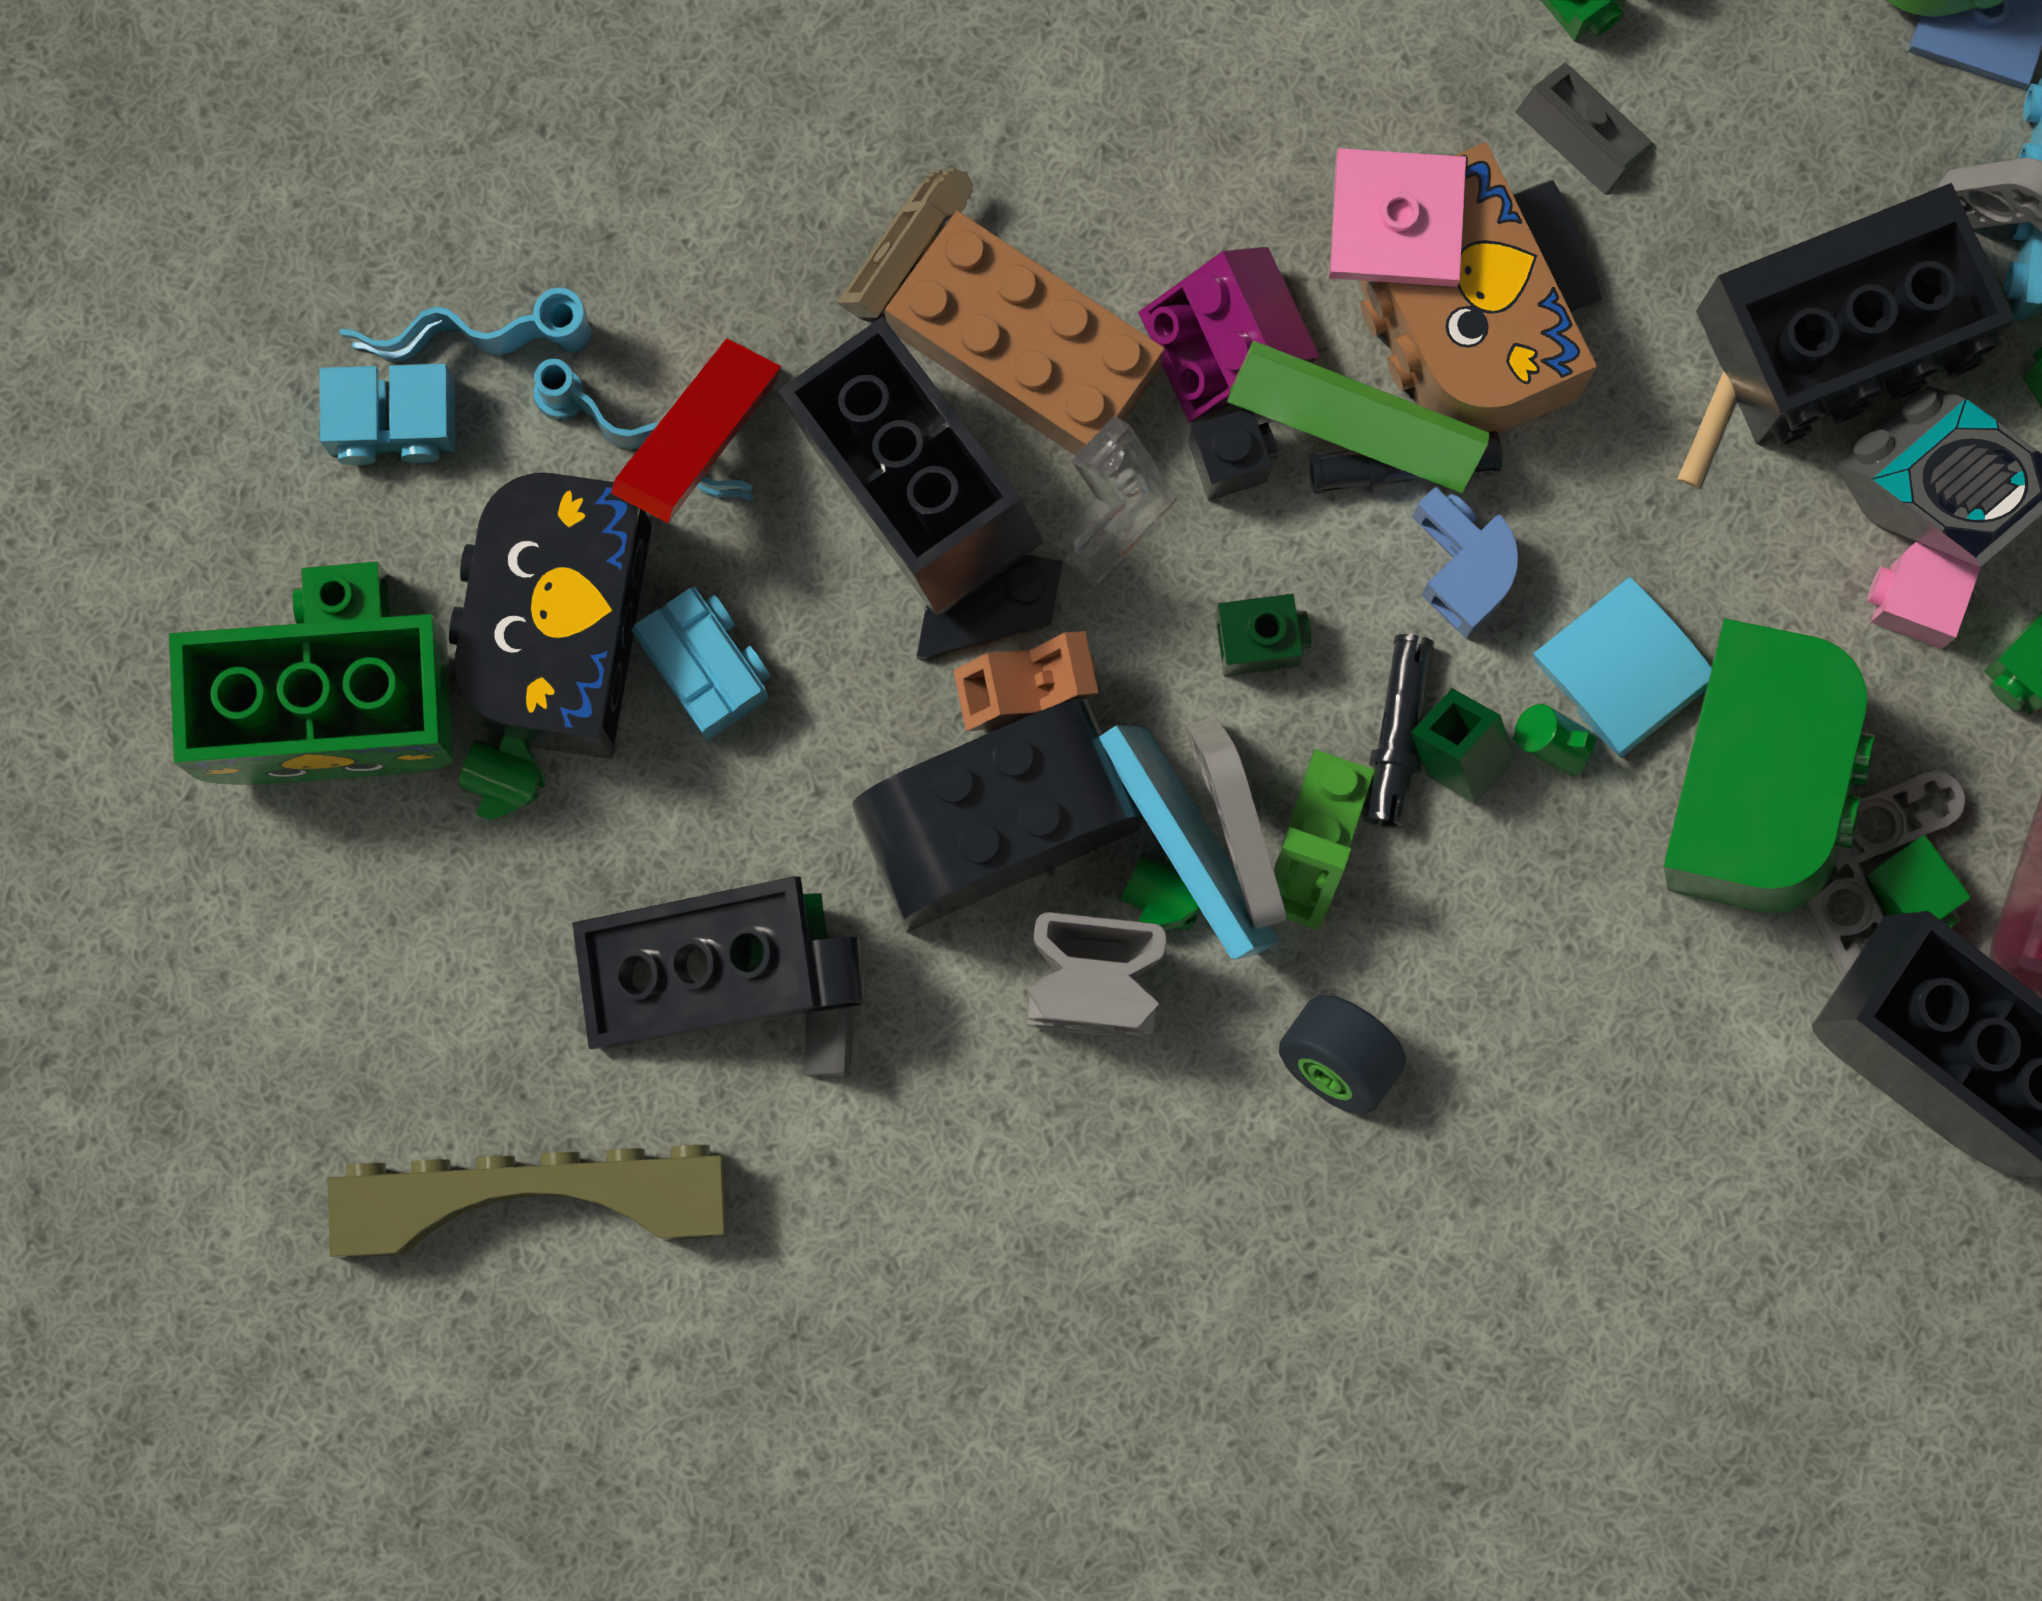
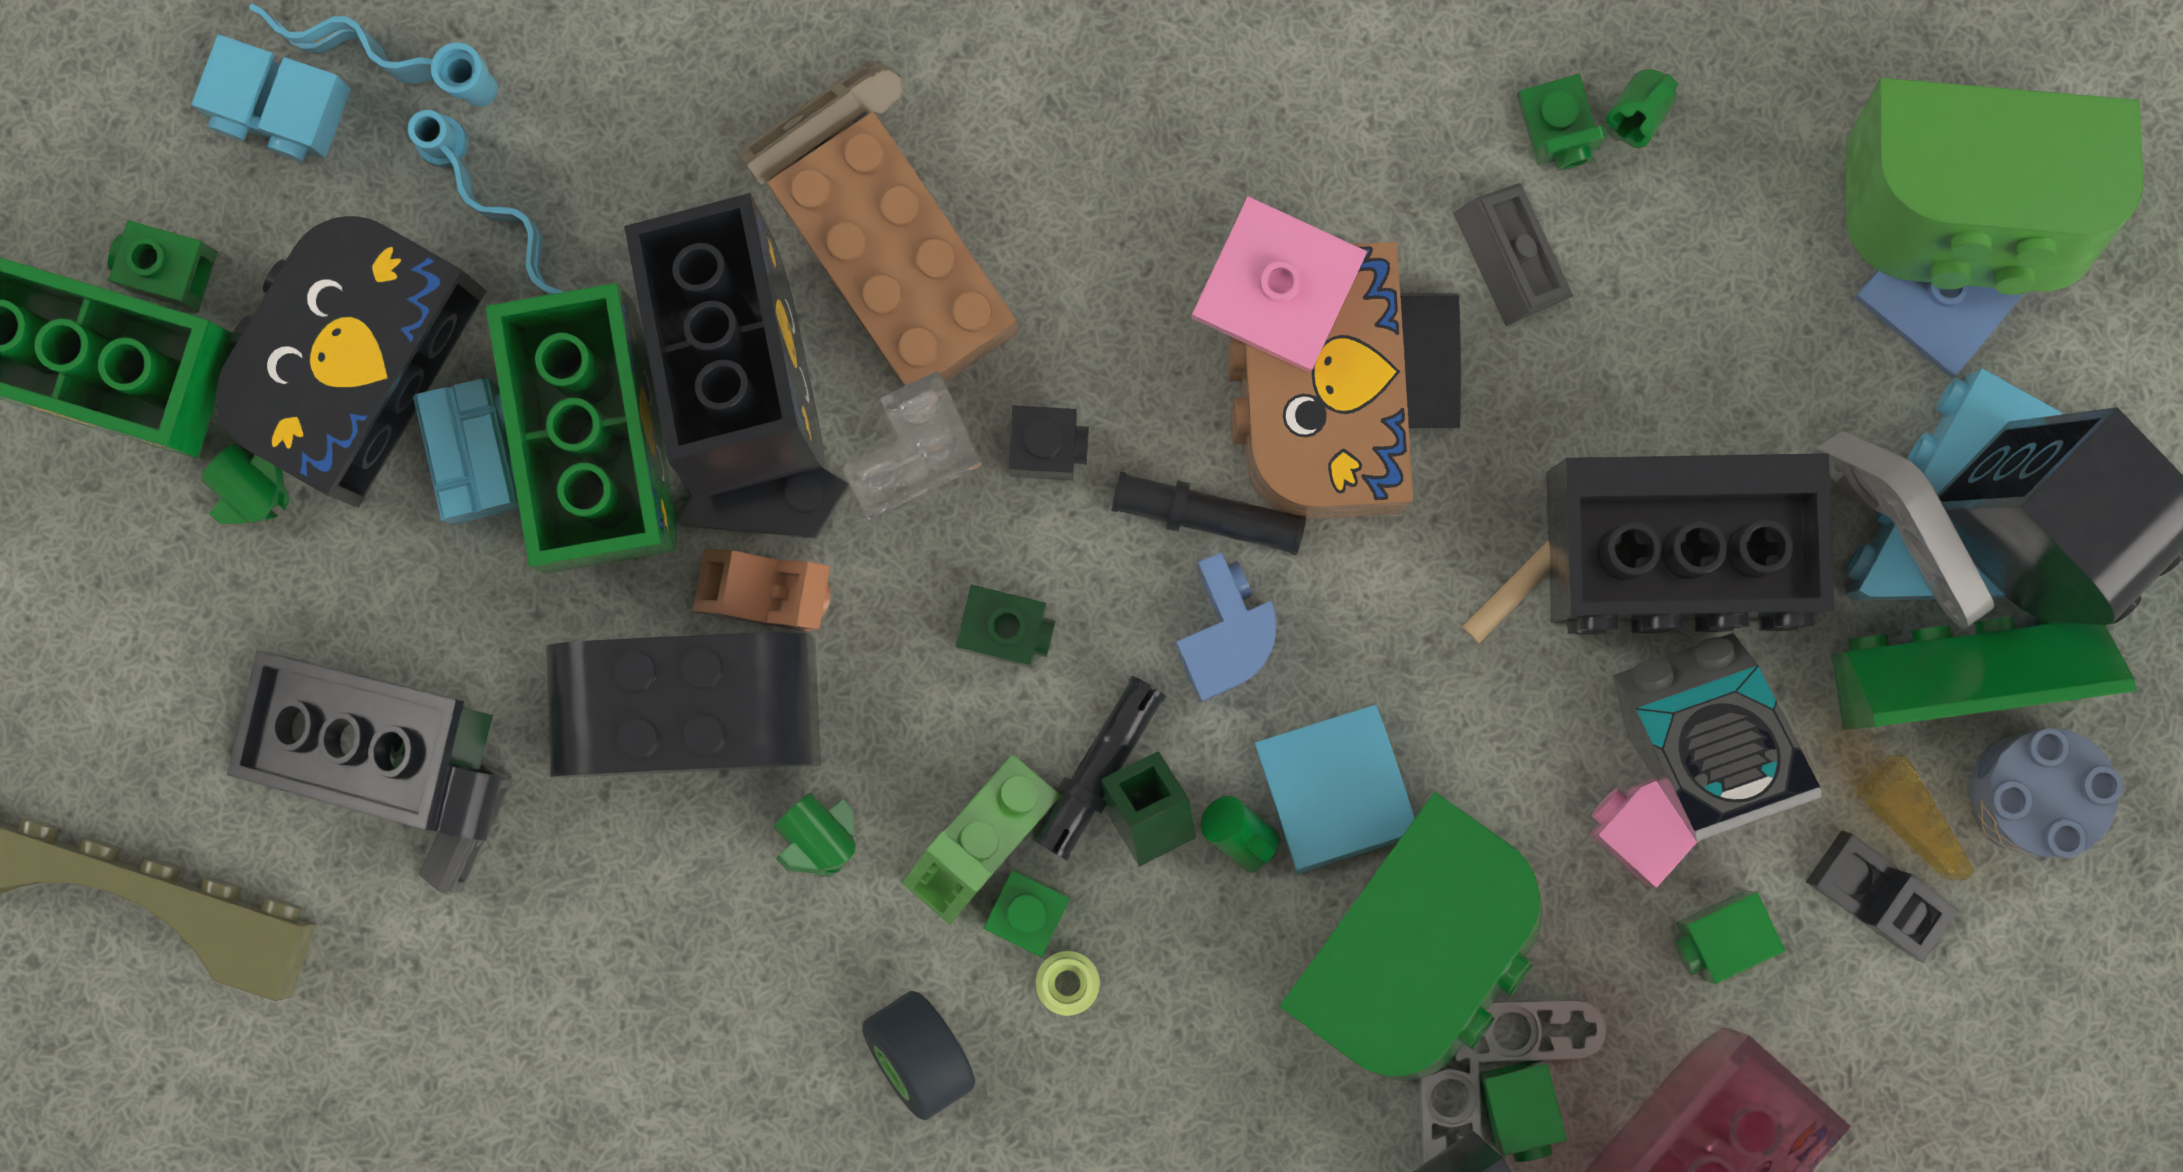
camera: 20 degrees right, 5 degrees up
red tile [611,338,781,523] -> none
light grey piece [1026,912,1166,1040] -> none
medium azure tile [1099,725,1279,960] -> none
magenta slope [1138,247,1320,422] -> none
light grey beam [1185,716,1286,930] -> none
bright green tile [1228,341,1489,493] -> none
none -> green brick [485,283,677,574]
none -> green brick [983,868,1071,958]
none -> yellowish green plate [1036,951,1100,1016]

